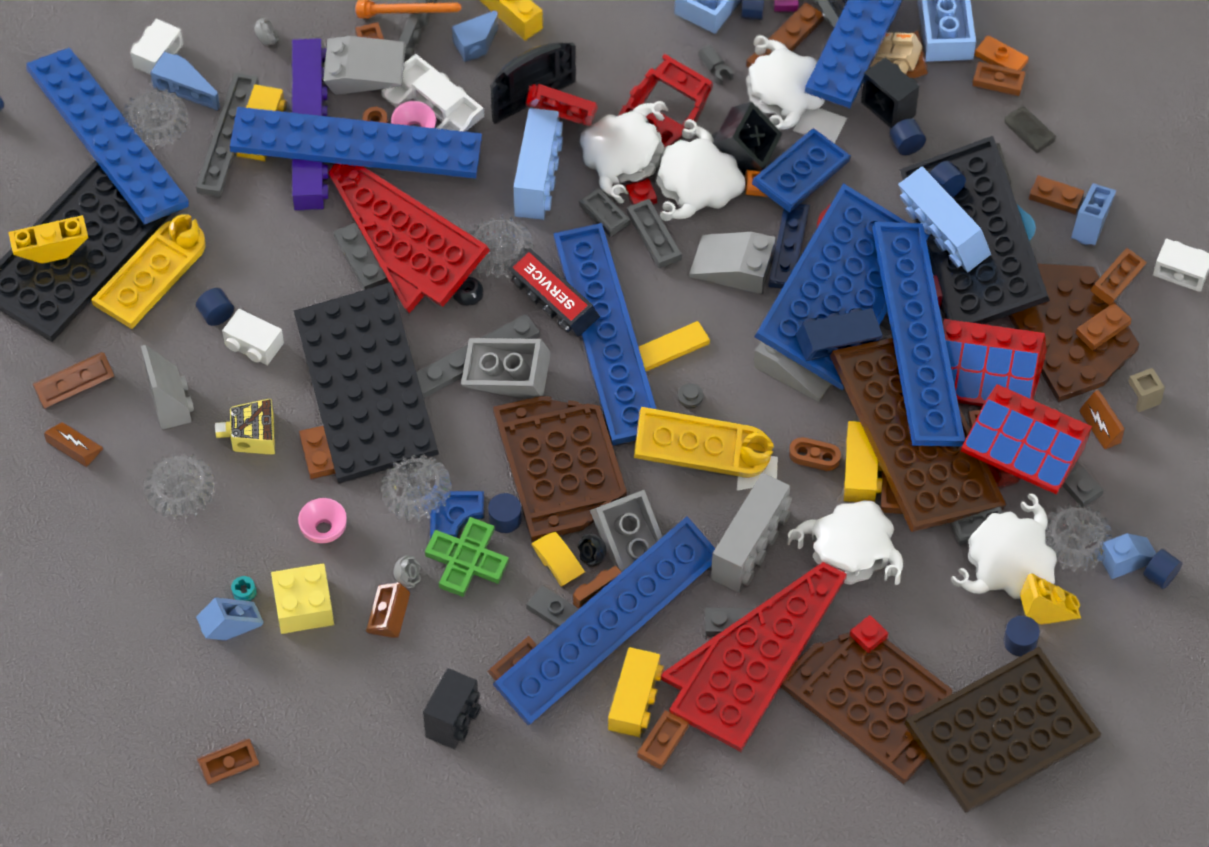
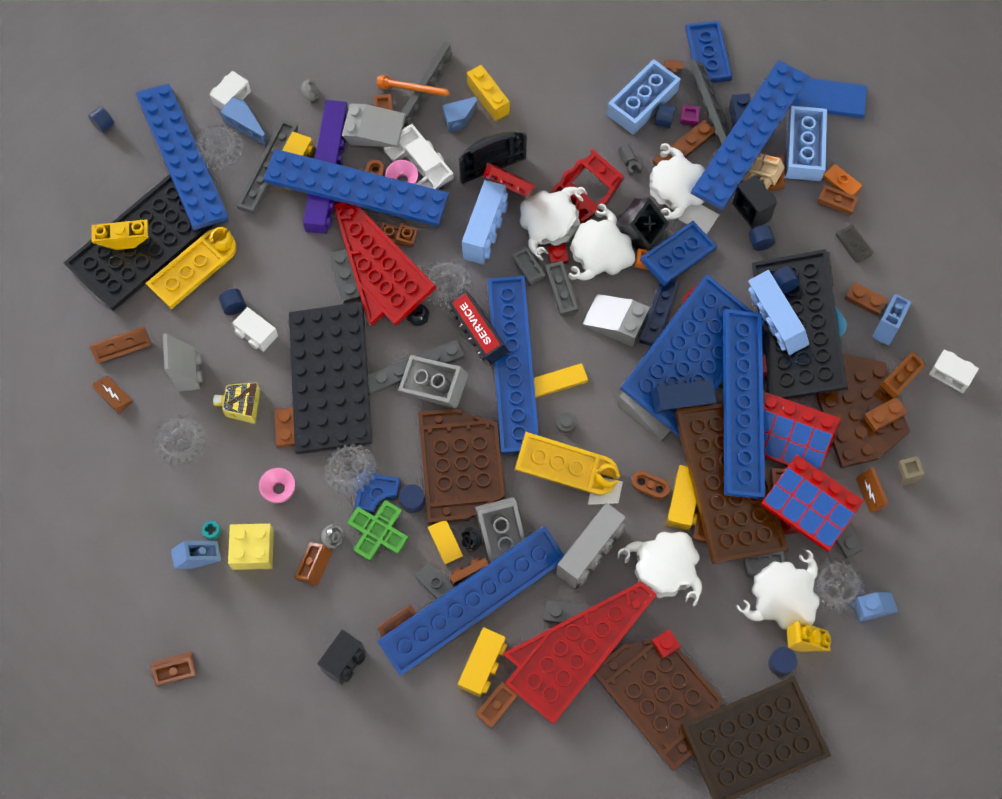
camera: 10 degrees right, 10 degrees up
dark blue piece [1143,549,1183,589] -> none
none -> dark orange slope [380,222,418,246]

